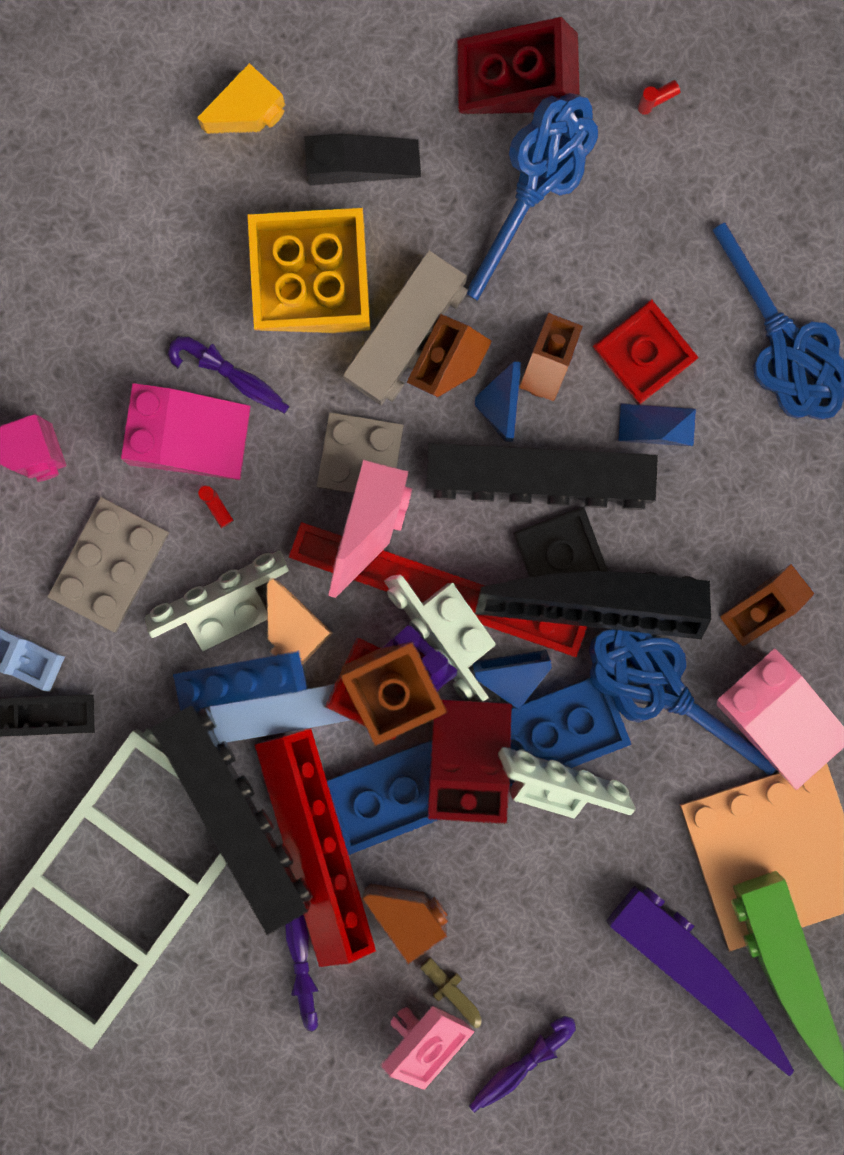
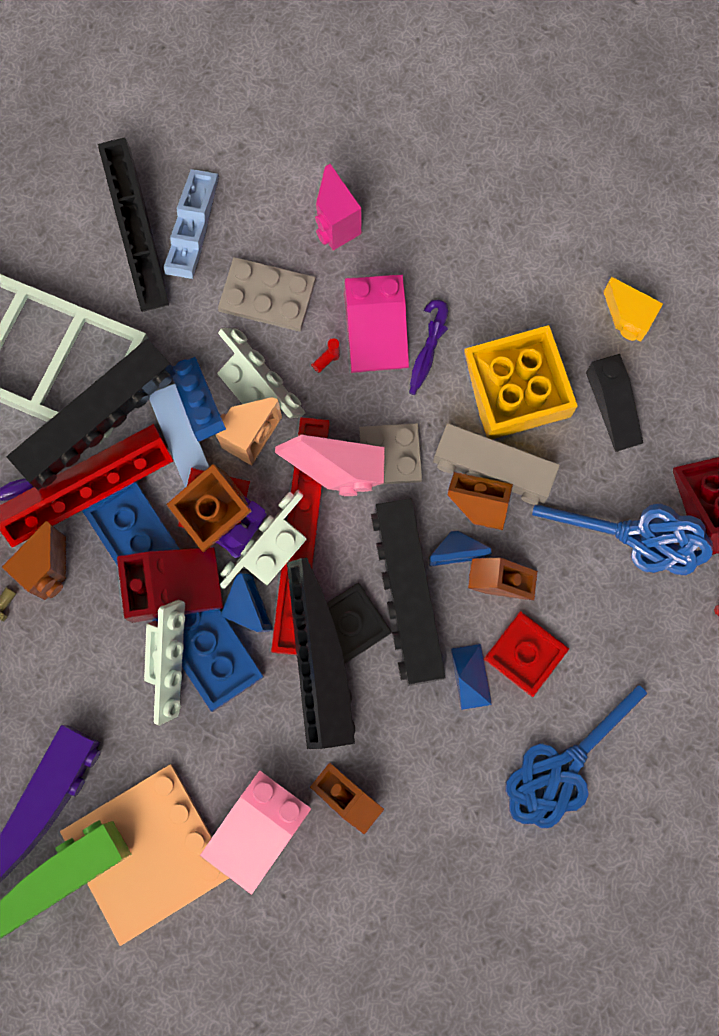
camera: 80 degrees right, 10 degrees down
blue piece [589,630,776,775] -> none

